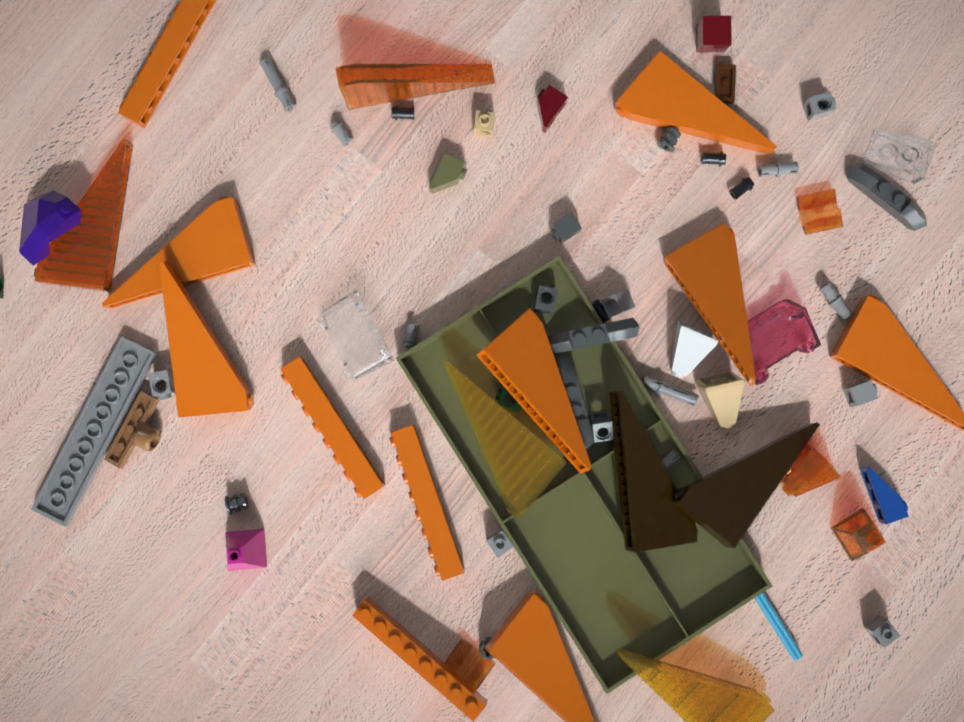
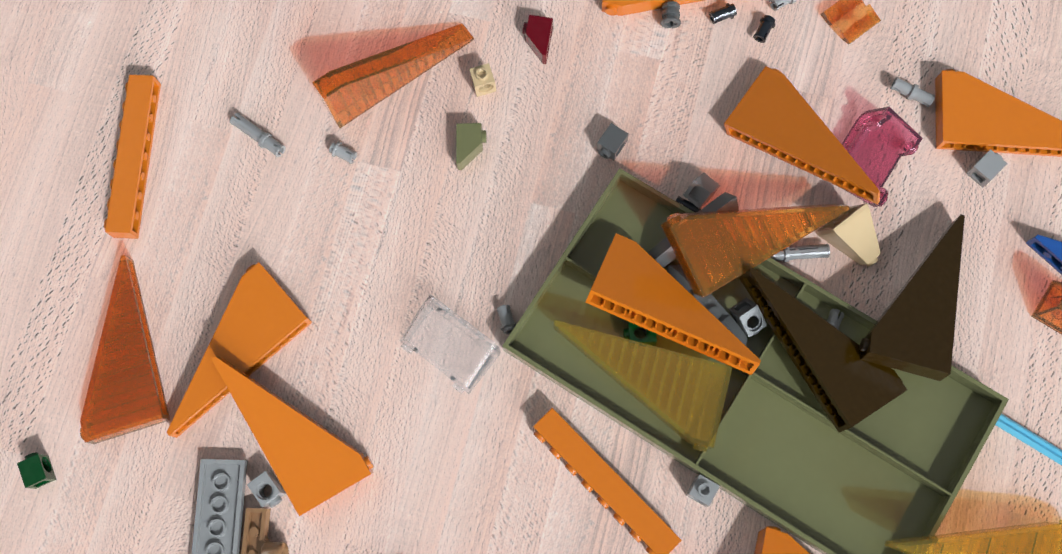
camera: 15 degrees left, 10 degrees down
dark purple brick [19,191,81,266] -> none
orange brick [280,356,385,499] -> none
black pin [391,105,415,121] -> none
dark grey brick [533,284,558,315] -> none
white slope [671,321,718,378] -> none
clear orange slope [782,443,841,497] -> none
none -> clear orange slope [661,204,850,298]

